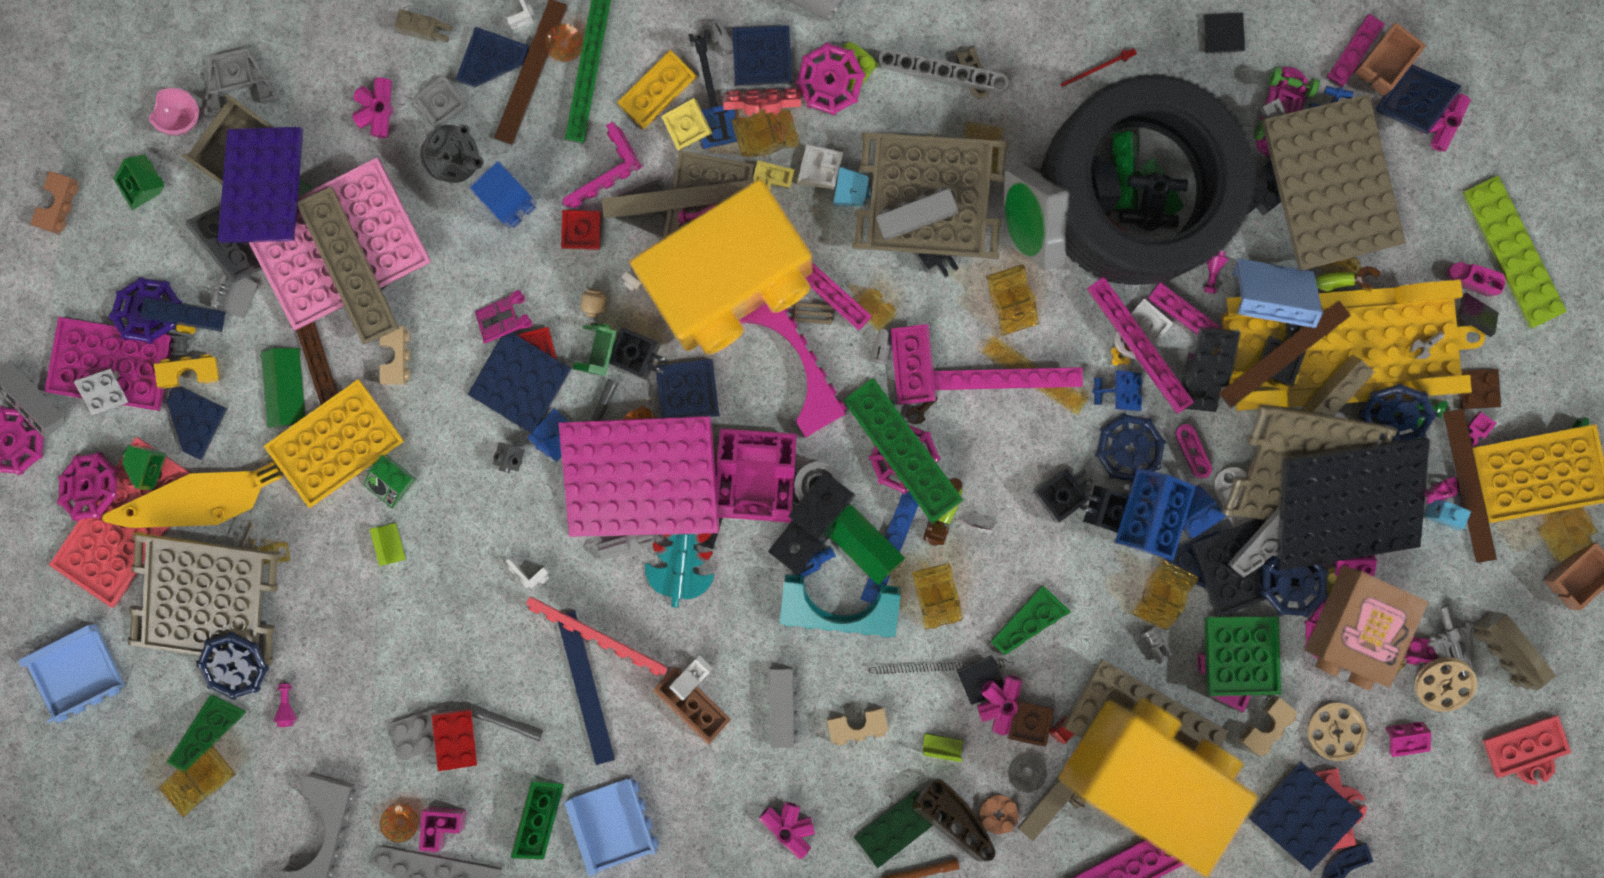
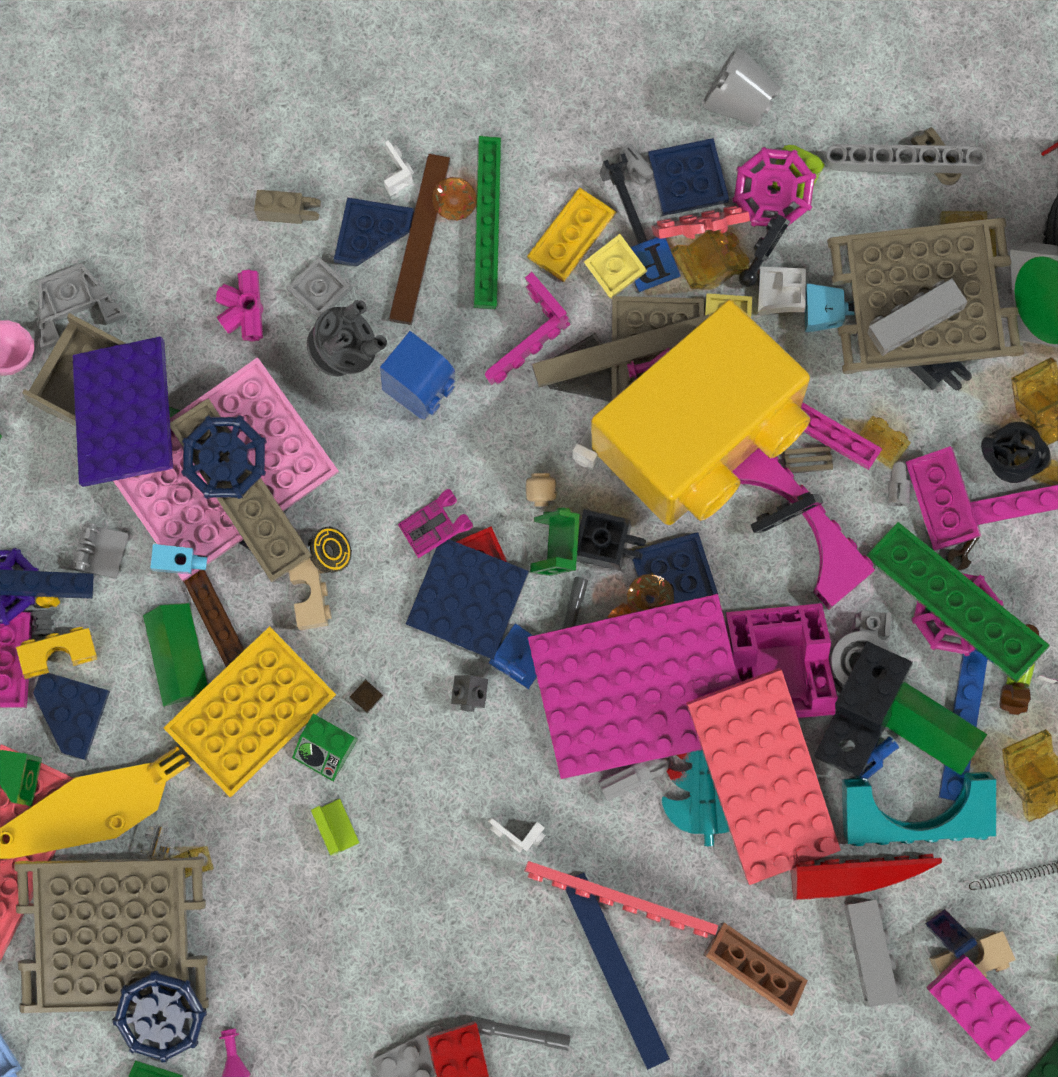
camera: 10 degrees left, 10 degrees down
dark grey plate [185,205,262,283] -> none
red plate [561,210,601,250] -> none
white bracket [670,655,713,700] -> none
none -> medium azure torso [150,544,208,574]
none -> dark blue plate [181,415,267,499]
none -> clear smoke tile [308,526,352,573]
none -> dark brown plate [350,679,384,714]
none -> clear orange dish [626,574,674,613]
none -> coral plate [686,668,841,885]
none -> black plate [739,215,791,287]
none -> black plate [750,492,824,533]
none -> red wedge [790,854,942,900]
none -> light grey brick [853,610,891,640]
none -> dark blue plate [925,909,977,959]
none -> dark pink plate [926,954,1031,1062]
none -> black piece [981,422,1051,483]

